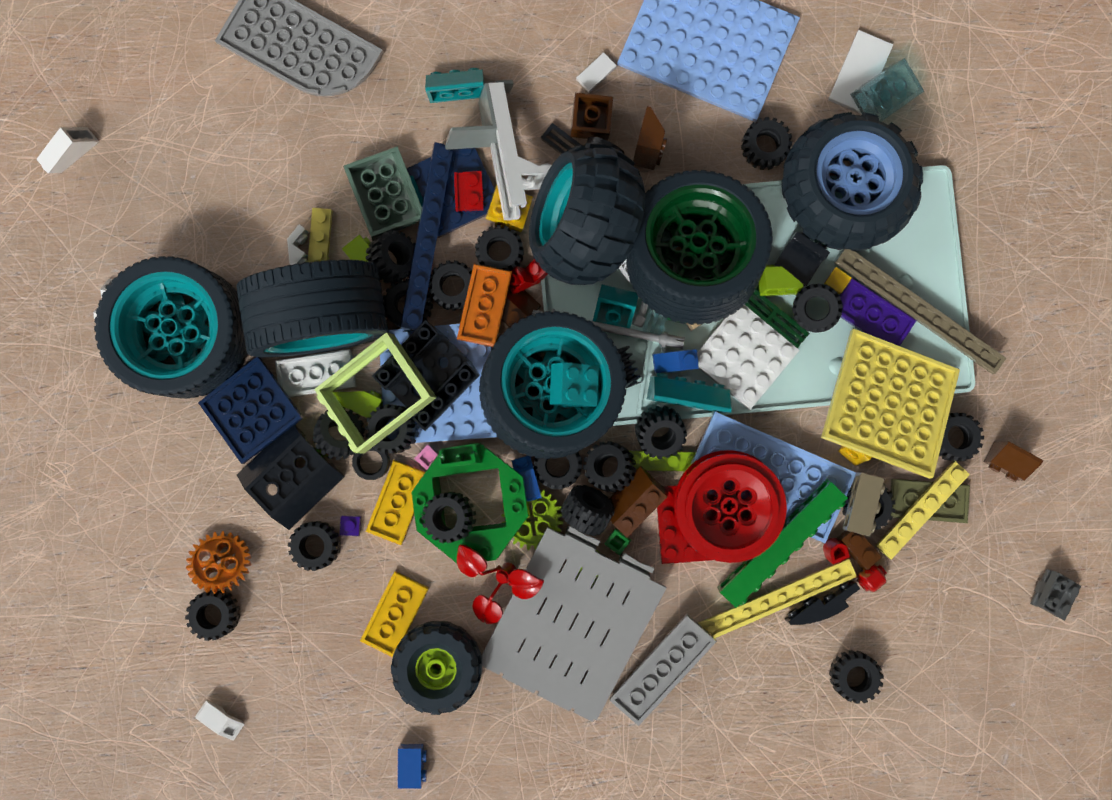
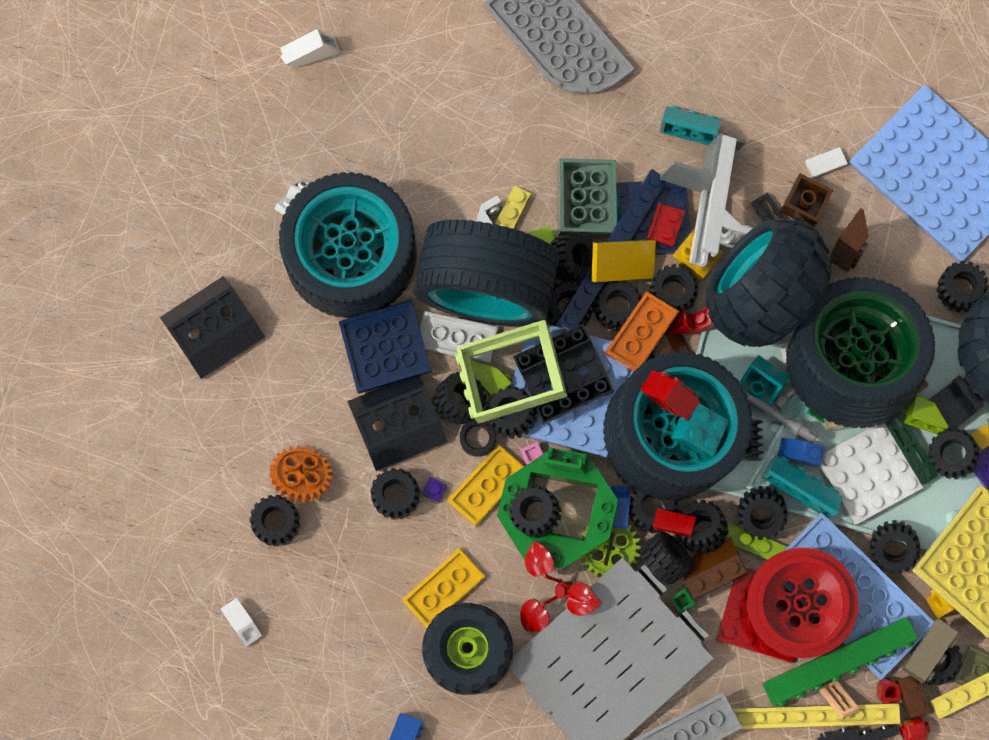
camera: 15 degrees right, 10 degrees down
none -> black slope [160,276,265,379]
none -> yellow tile [592,240,656,282]
none -> red brick [640,370,700,421]
none -> red tile [653,509,696,537]
none -> light nougat tile [820,680,859,721]
none -> black tyre [870,520,920,574]

